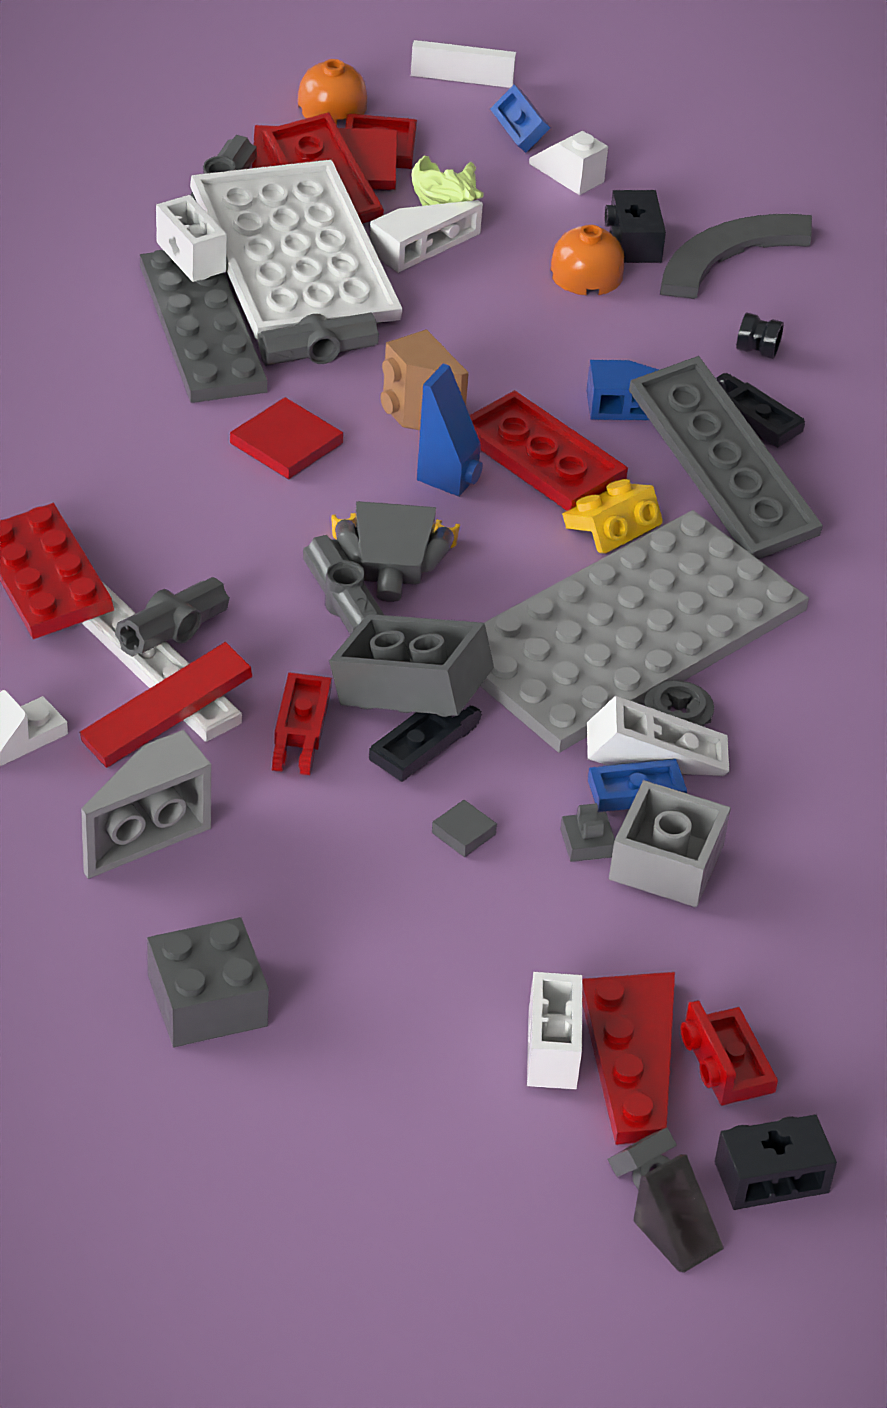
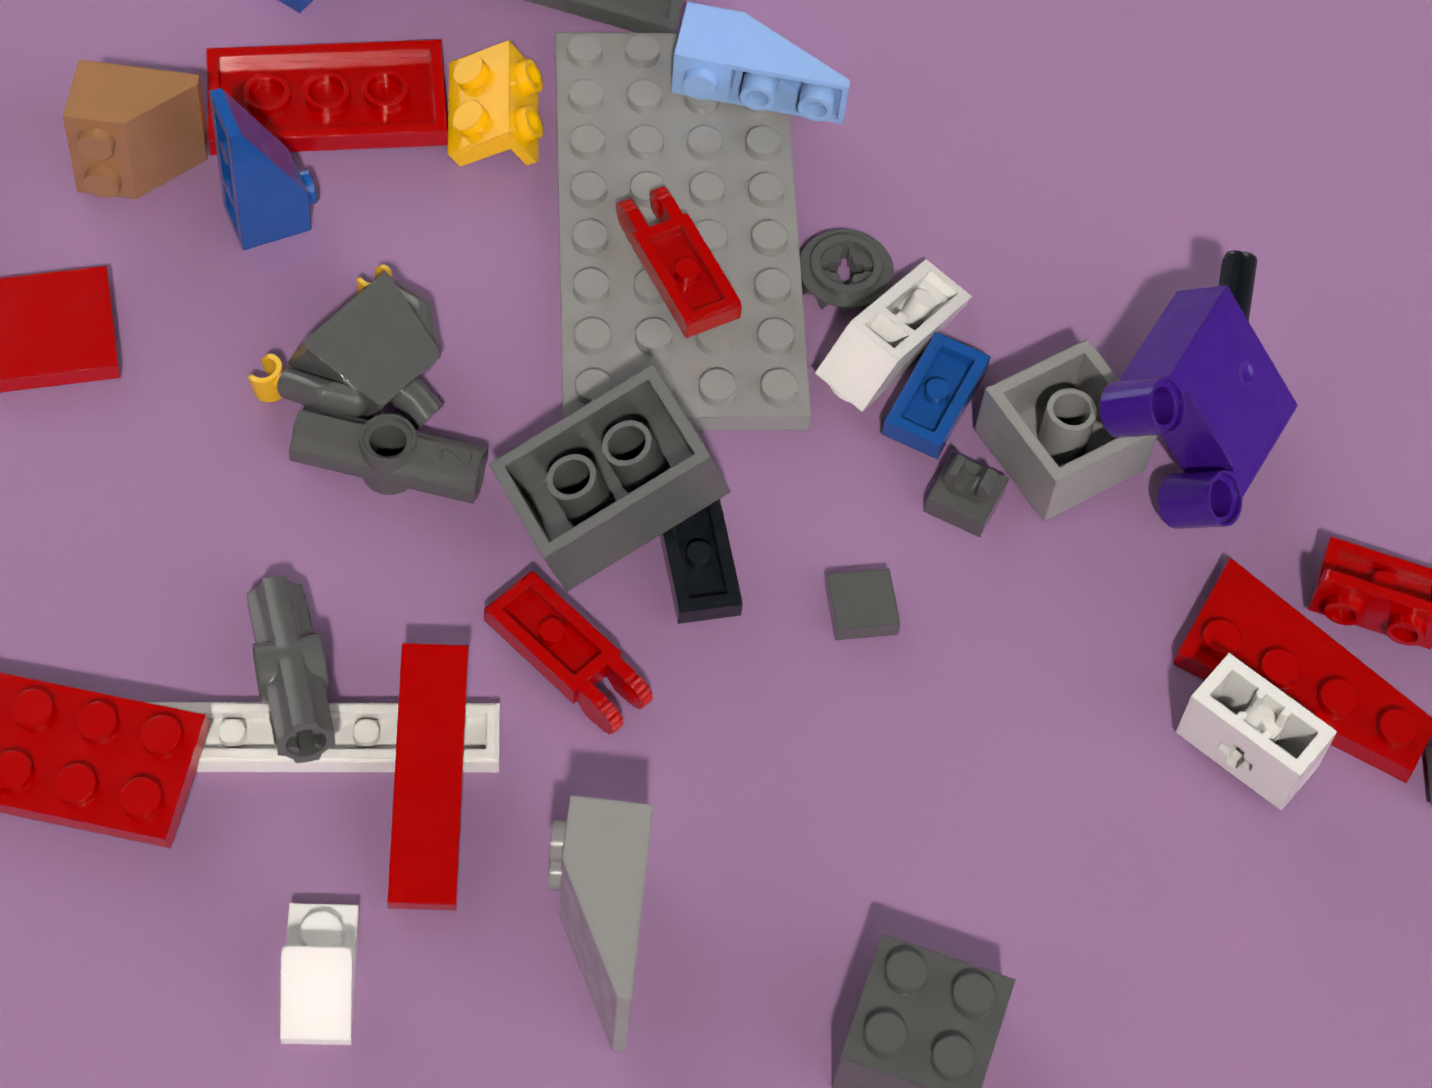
camera: 55 degrees left, 15 degrees up
none -> red hinge [615,186,742,338]
none -> light blue slope [671,2,850,125]
none -> dark purple piece [1099,250,1298,529]

